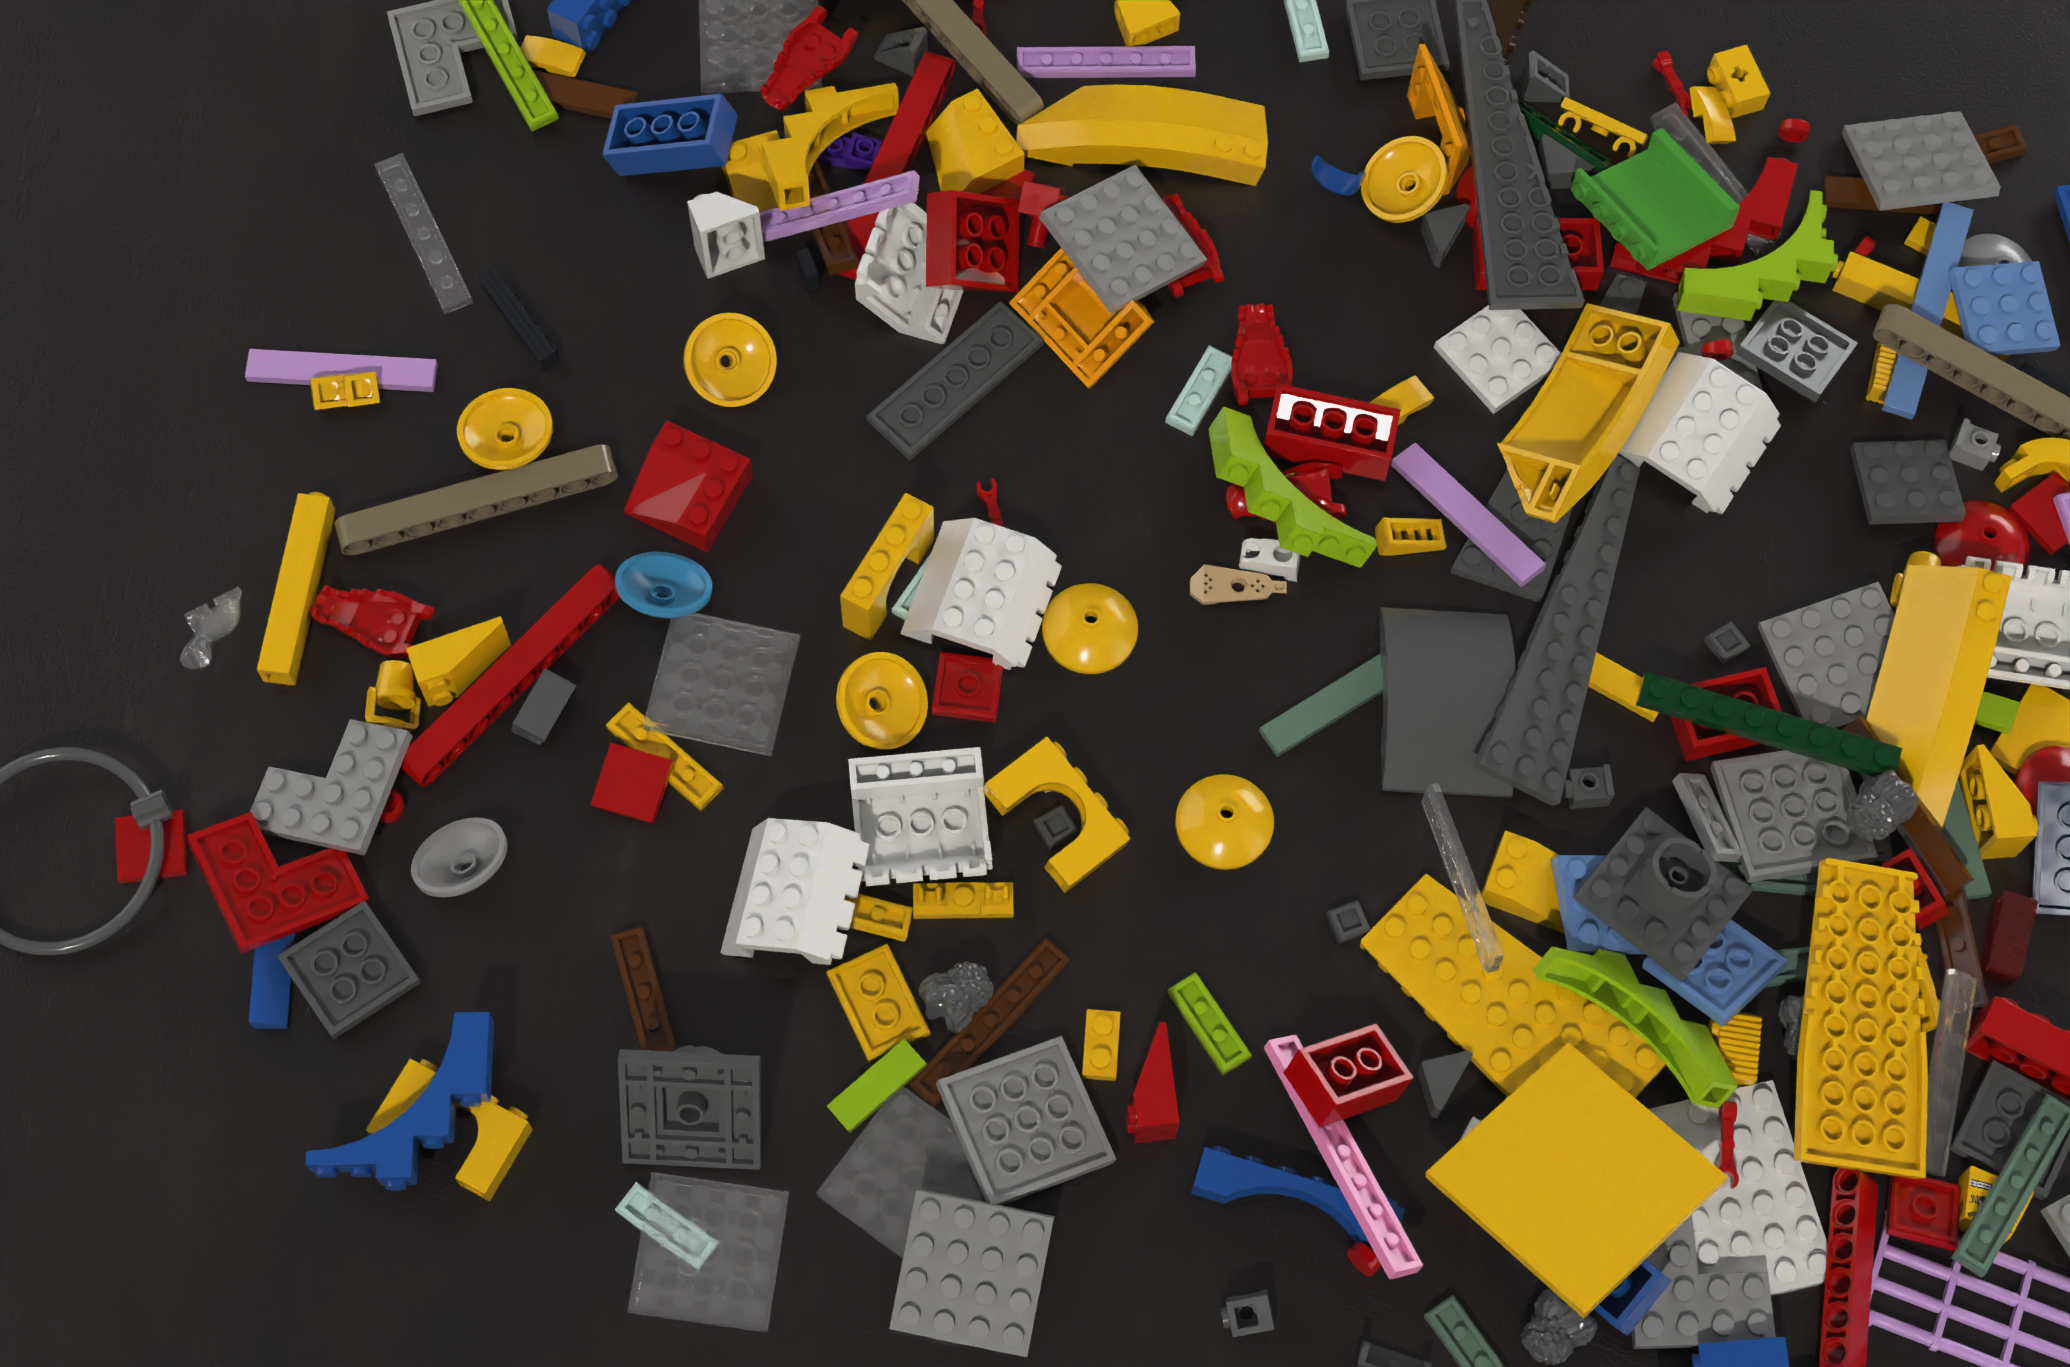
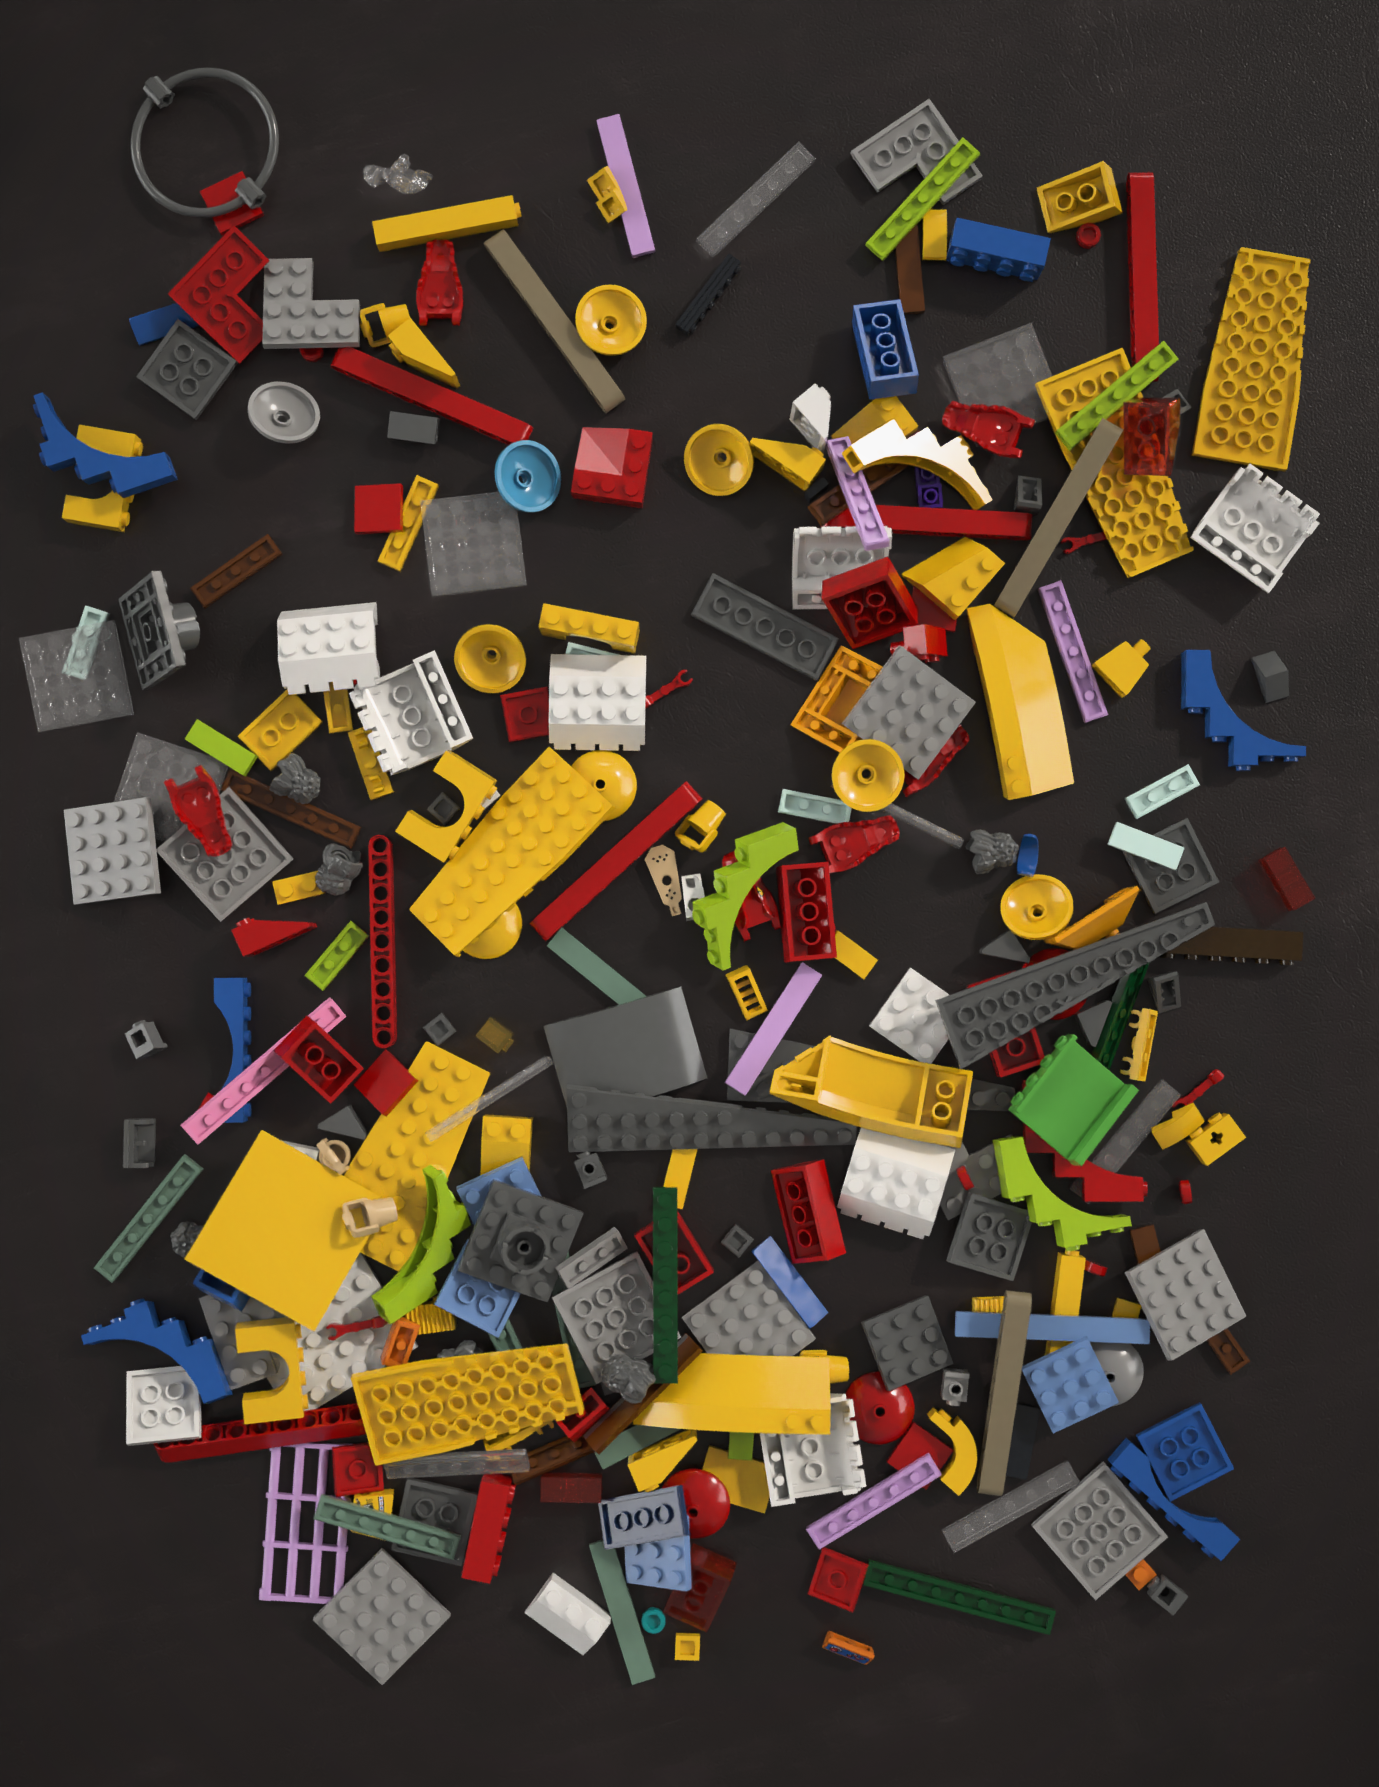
camera: 70 degrees right, 20 degrees up
none -> red animal [164,765,232,857]
none -> yellow arch [235,1317,309,1424]
none -> dark grey hair [315,843,363,896]
none -> tan piece [317,1138,351,1175]
none -> tan piece [342,1197,398,1238]
none -> red tile [354,1049,418,1117]
none -> red beam [368,835,397,1049]
none -> orange slope [380,1317,420,1367]
none -> yellow wing [409,747,615,957]
none -> clear yellow brick [476,1017,514,1054]
none -> red beam [530,781,703,942]
none -> yellow piece [675,800,726,853]
none -> yellow slope [750,438,826,491]
none -> slope [752,1235,828,1329]
none -> red slope [771,1159,846,1264]
none -> clear tile [830,783,964,849]
none -> yellow dish [832,739,904,812]
none -> dark grey hair [966,829,1019,875]
none -> light aqua tile [1107,822,1184,870]

